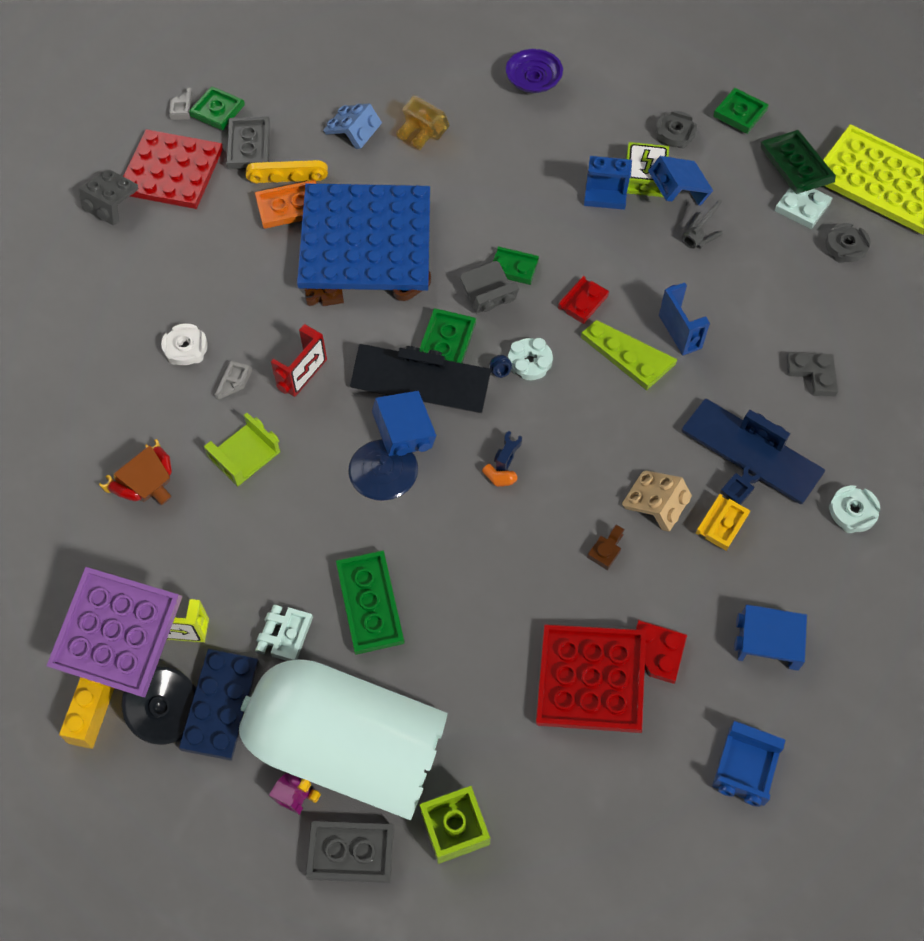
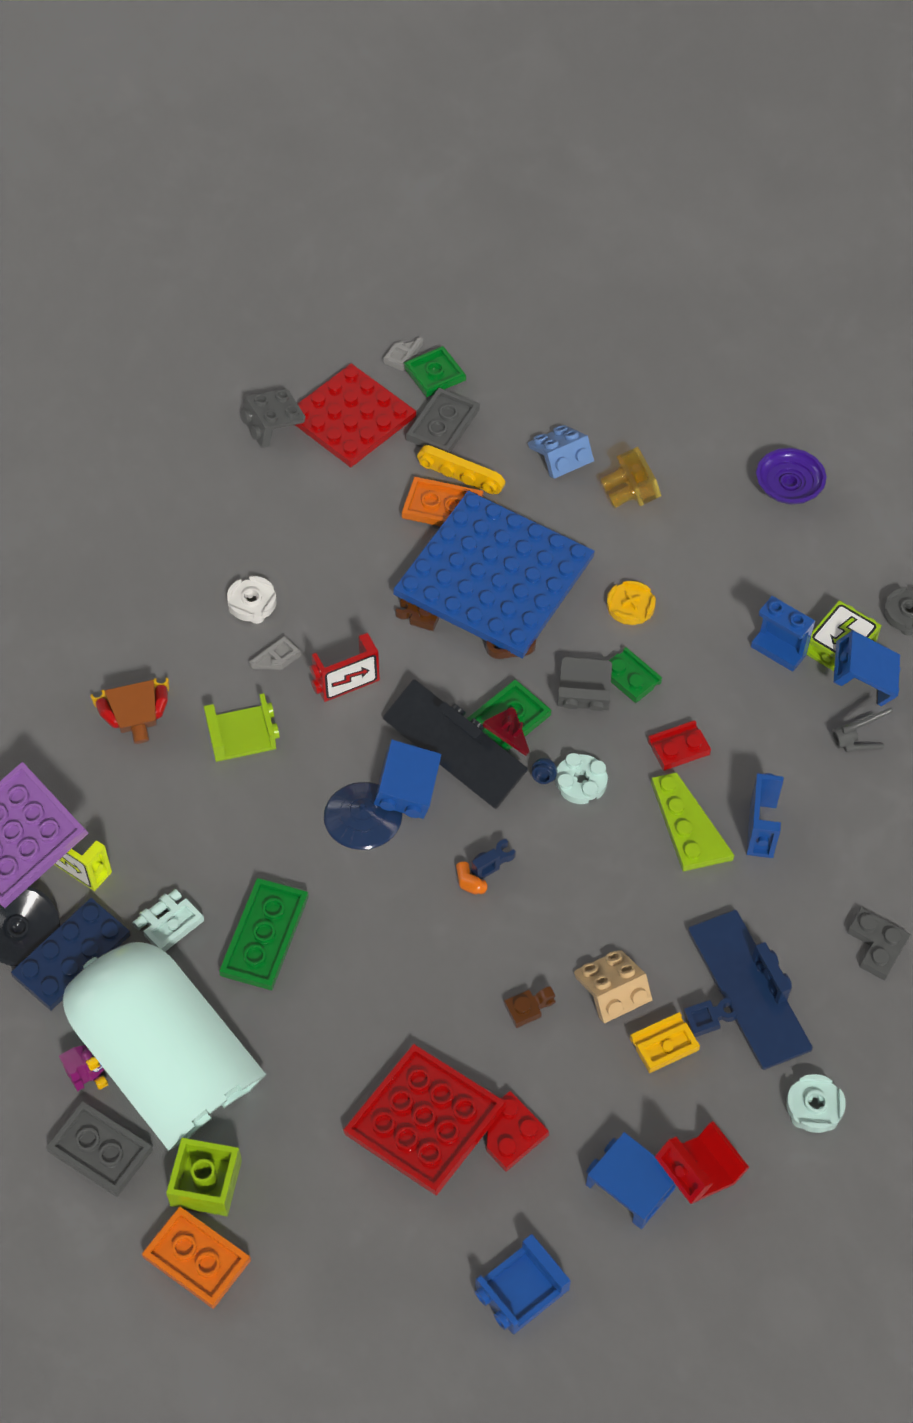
camera: 30 degrees right, 5 degrees down
none -> orange plate [142,1207,251,1309]
none -> dark red piece [482,707,530,756]
none -> yellow tile [606,581,656,625]
none -> red panel [655,1121,750,1204]

